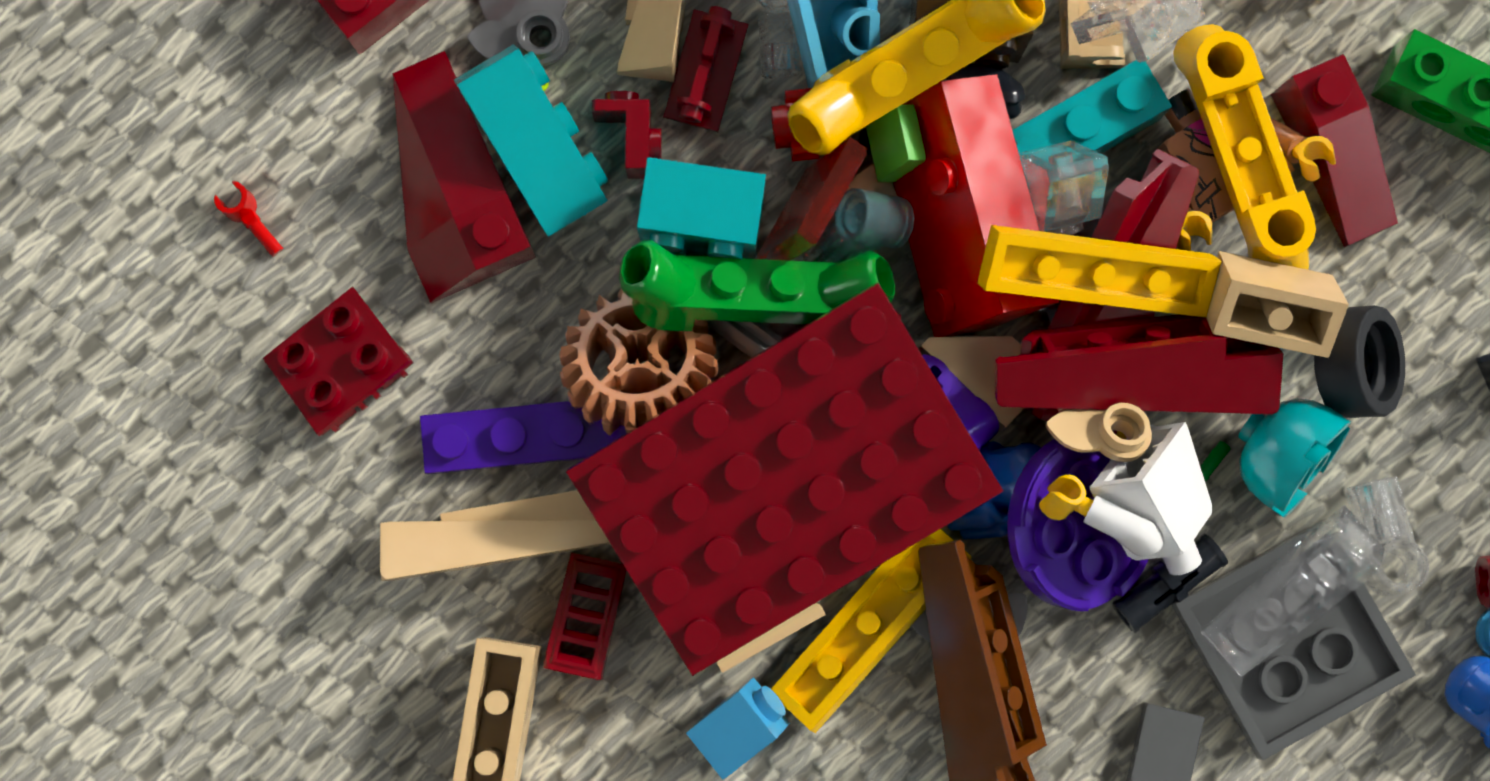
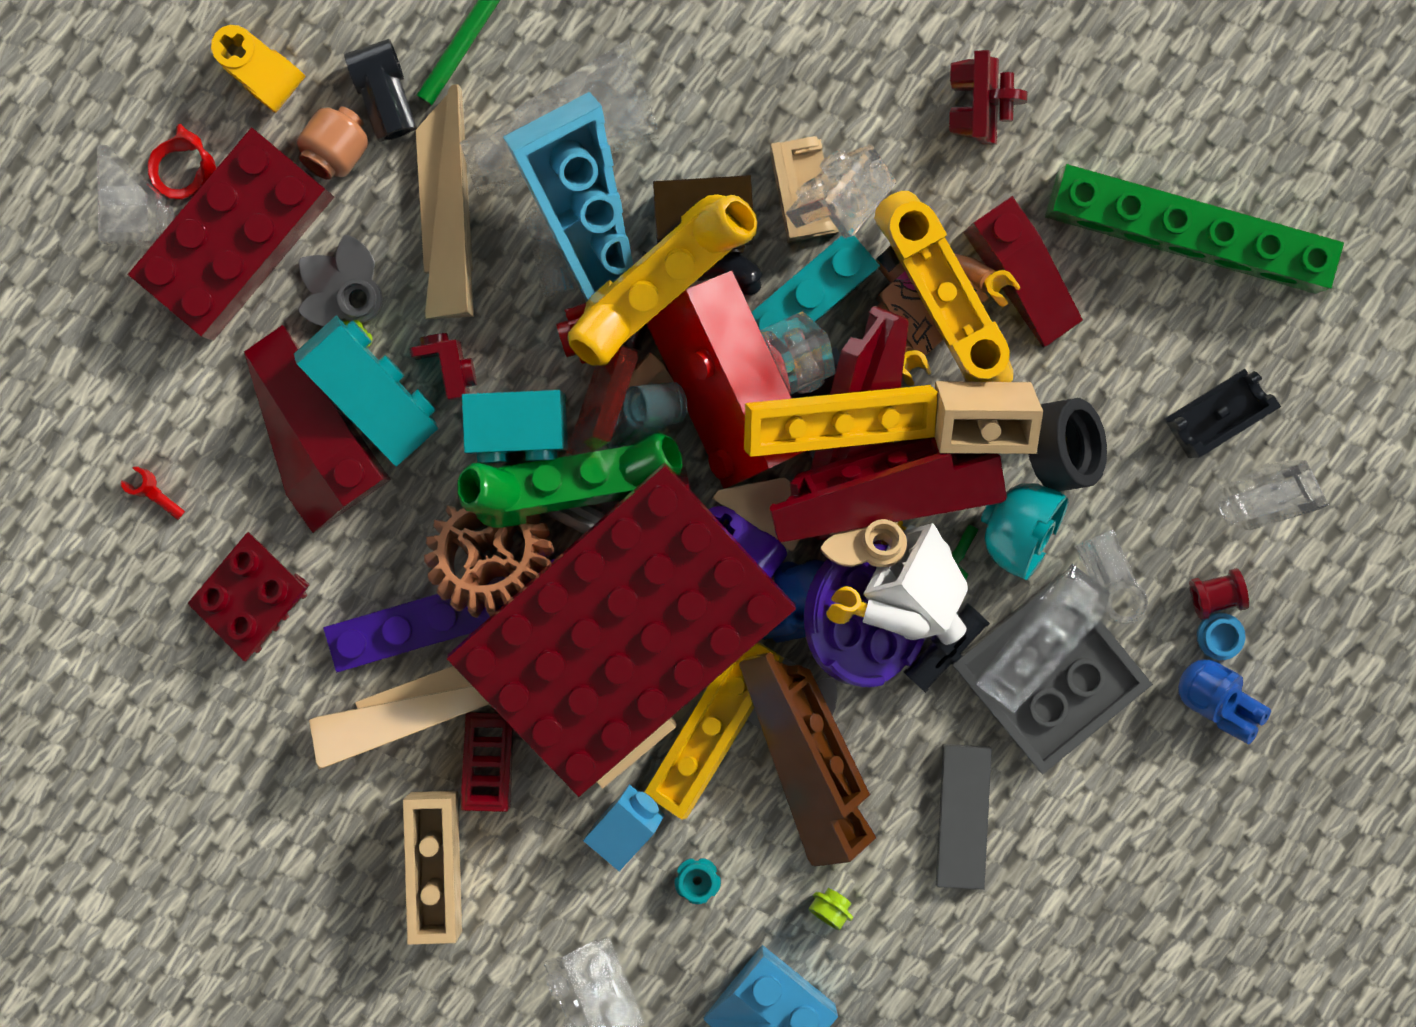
camera: 10 degrees left, 5 degrees up
dark red hinge [663,6,749,133] -> none
bright green tile [866,105,926,182] -> none

